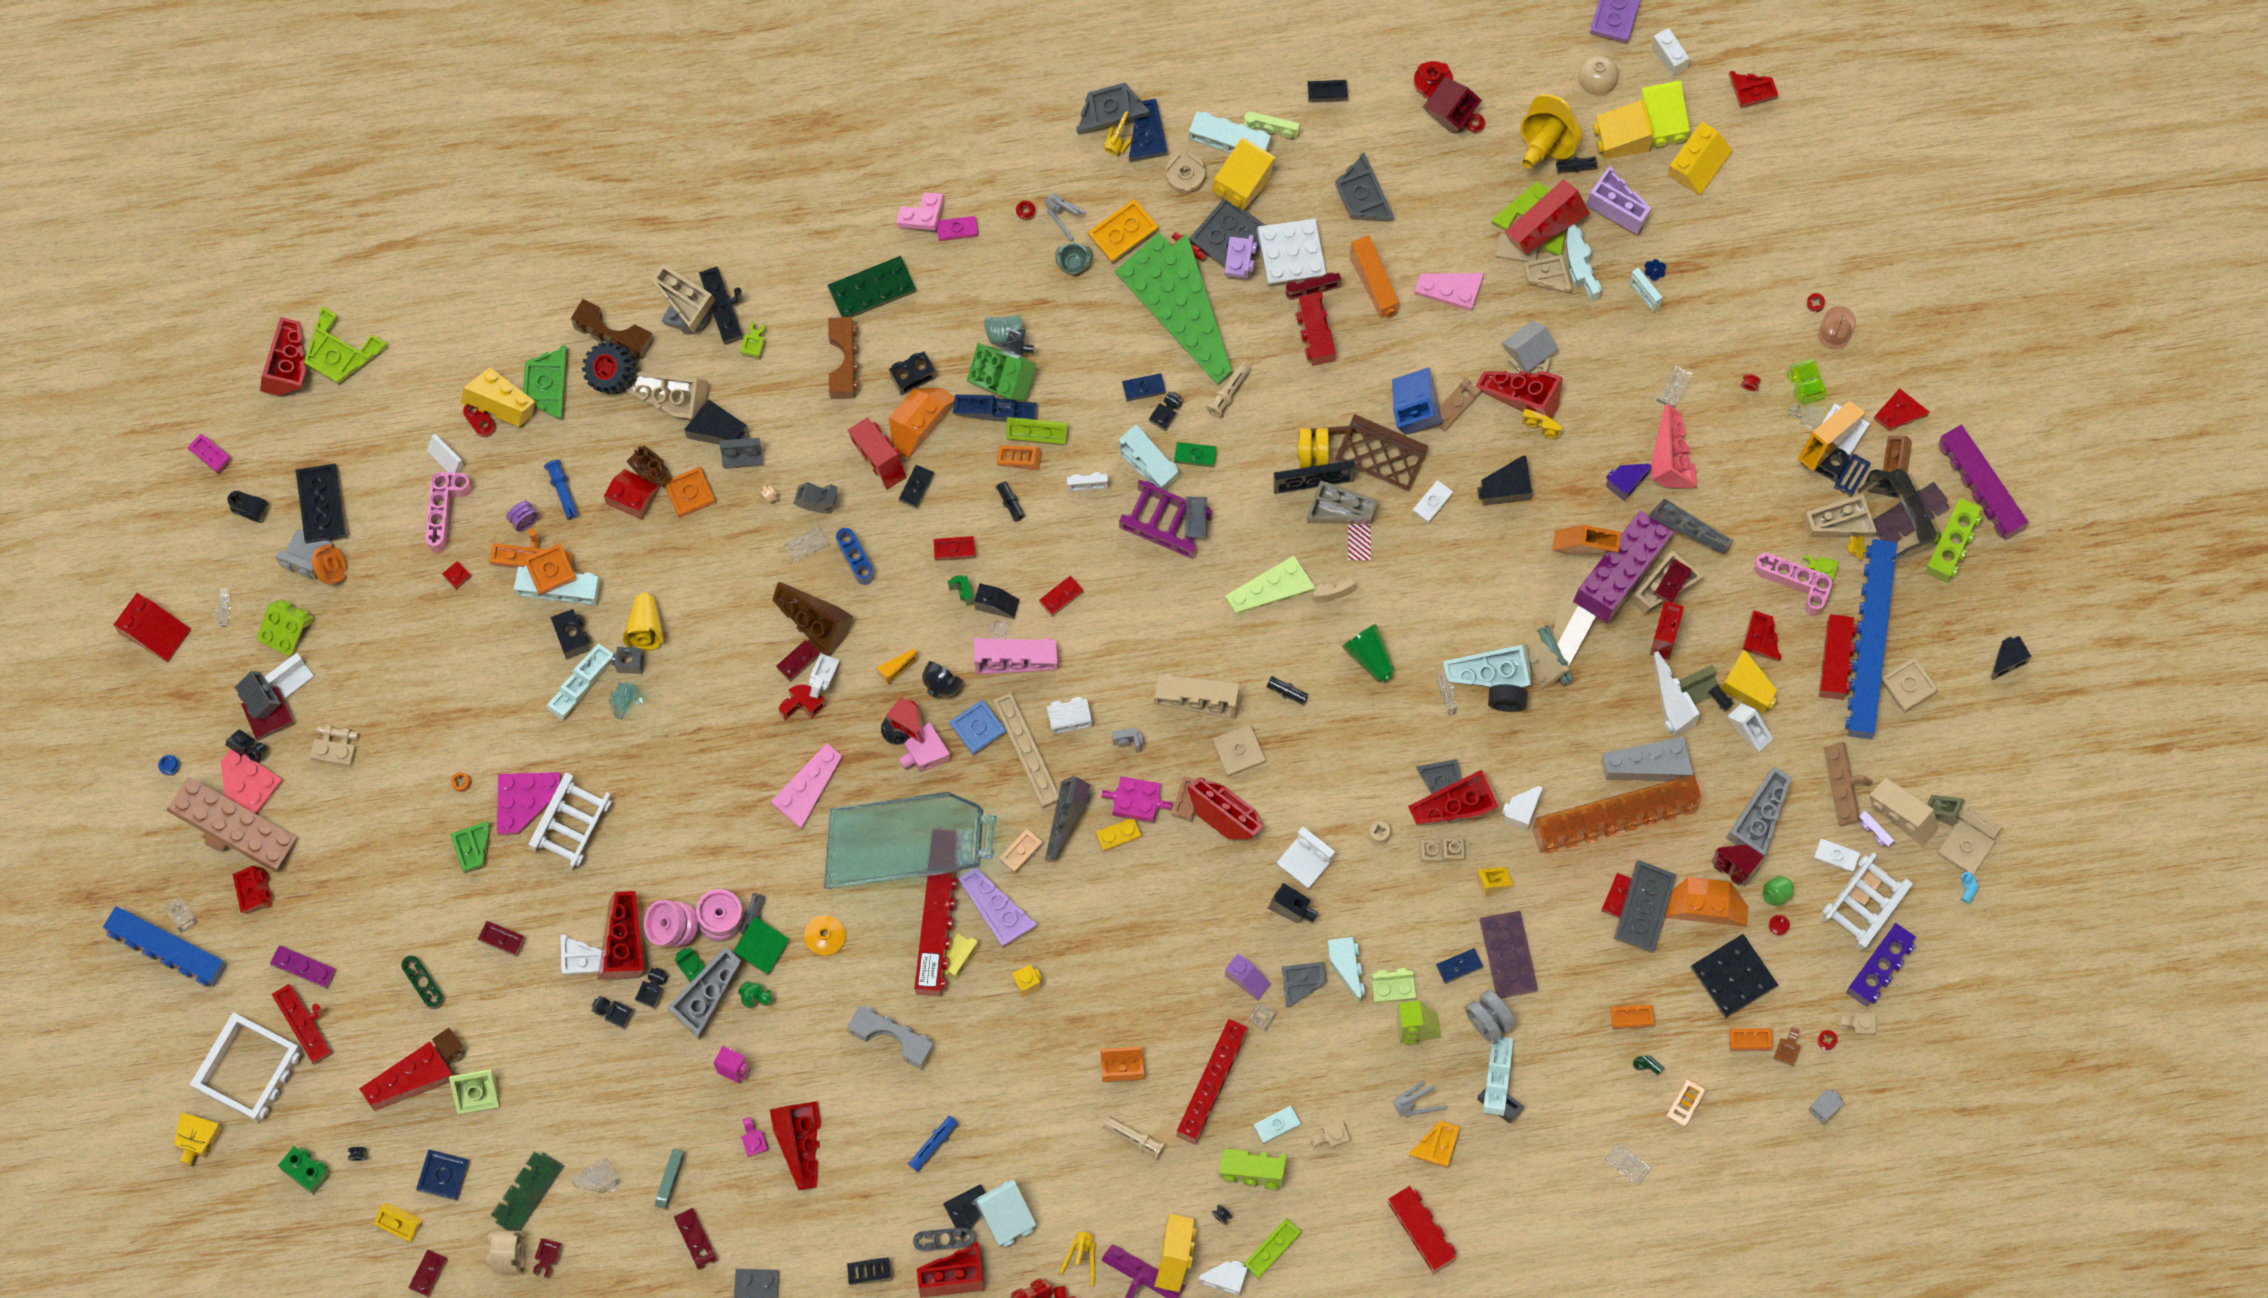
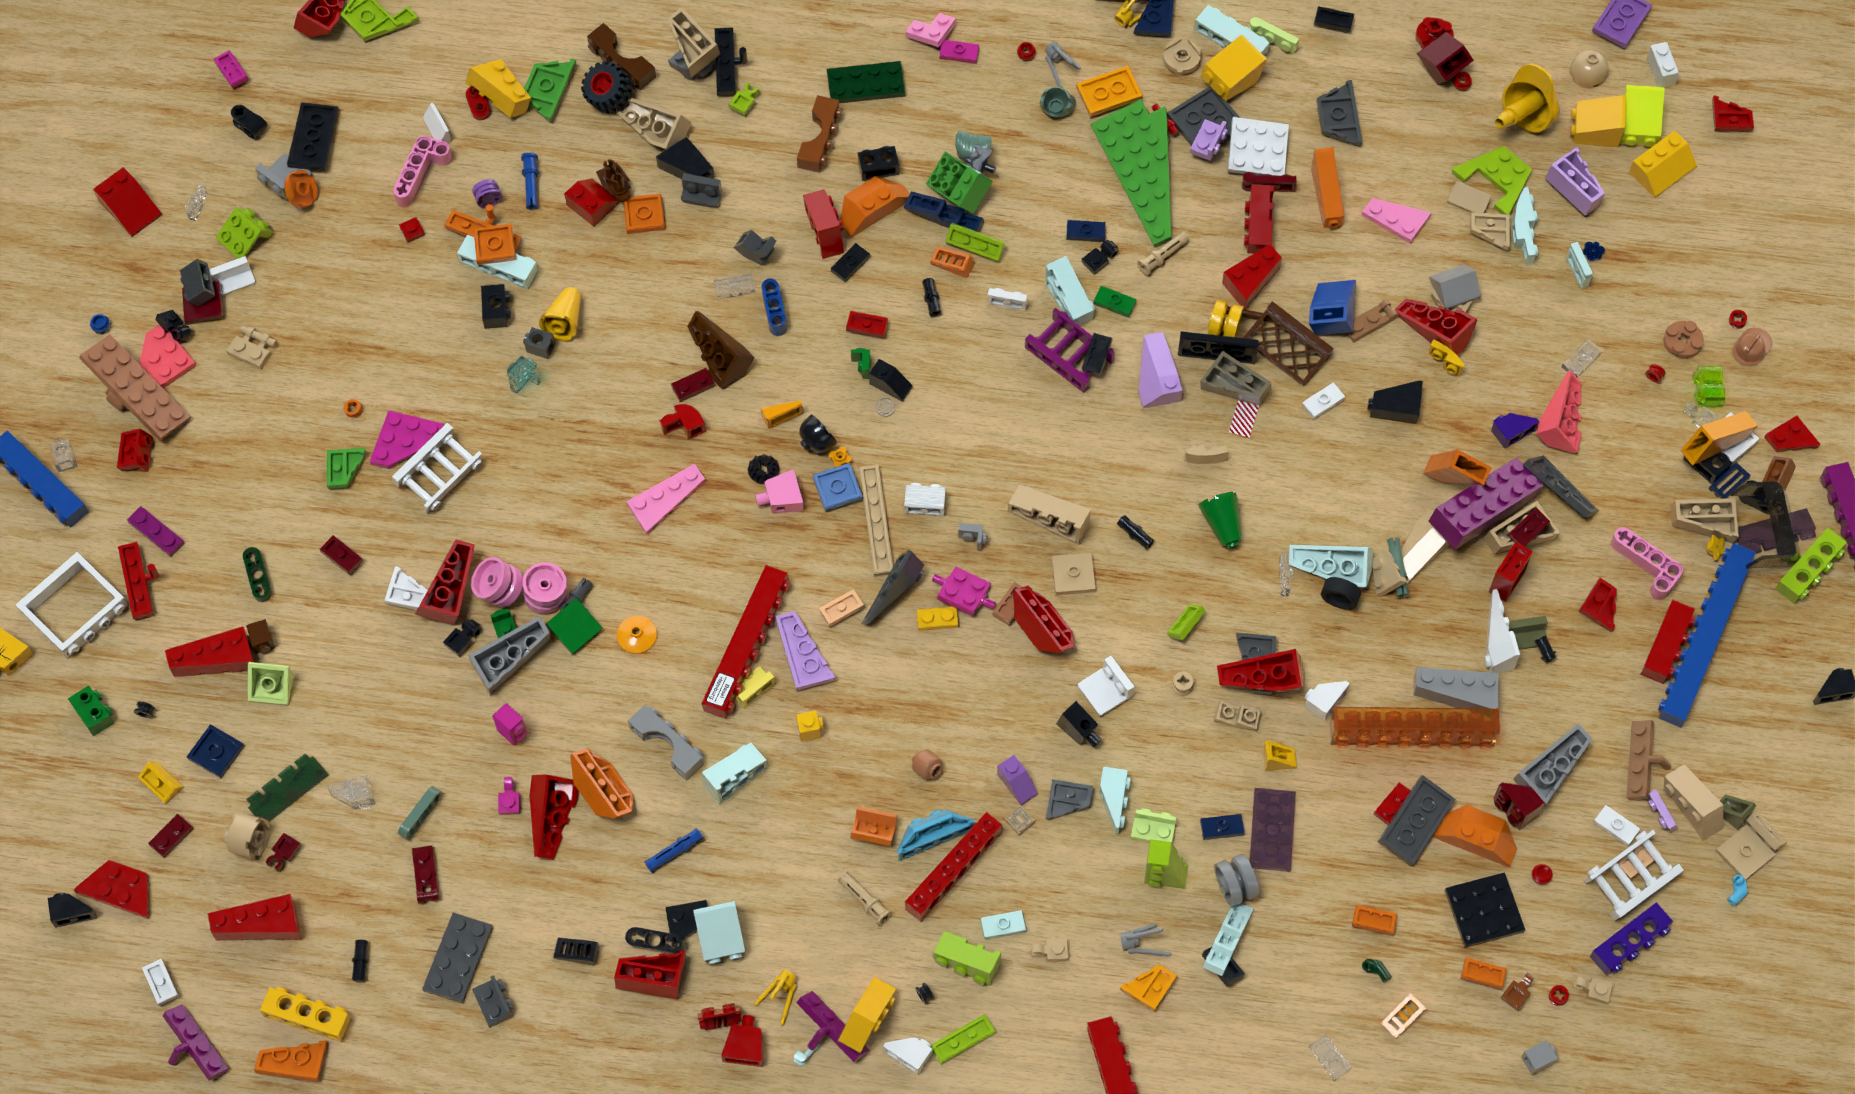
camera: 15 degrees right, 5 degrees down
light aqua slope [547,643,613,720] -> none
black plate [591,996,633,1029] -> none
green animal [738,981,773,1008] -> none
light nougat plate [760,485,778,503] -> none
white hinge [808,654,839,698] -> none
clear light blue windscreen [824,792,997,889] -> none
slope [886,697,924,743] -> none
bright pink wedge [973,638,1058,675] -> none
red plate [1039,575,1083,617] -> none
yellowish green wing [1225,556,1315,615] -> none
red wedge [1505,179,1590,255] -> none
black pin [1556,156,1597,173] -> none
yellow slope [1721,650,1777,714] -> none
white slope [1727,703,1773,752] -> none
bright green head [1762,876,1794,906] -> none
lime plate [1801,555,1838,582] -> none
tan plate [1881,657,1939,713] -> none
none -> orange wedge [570,748,633,819]
none -> light aqua wedge [702,743,767,804]
none -> light orange plate [829,446,852,467]
none -> medium azure wedge [897,809,975,861]
none -> nougat head [912,749,942,780]
none -> lavender wedge [1138,332,1182,408]
none -> lime plate [1167,604,1206,641]
none -> red wedge [1222,244,1282,310]
none -> nougat plate [1663,321,1704,359]

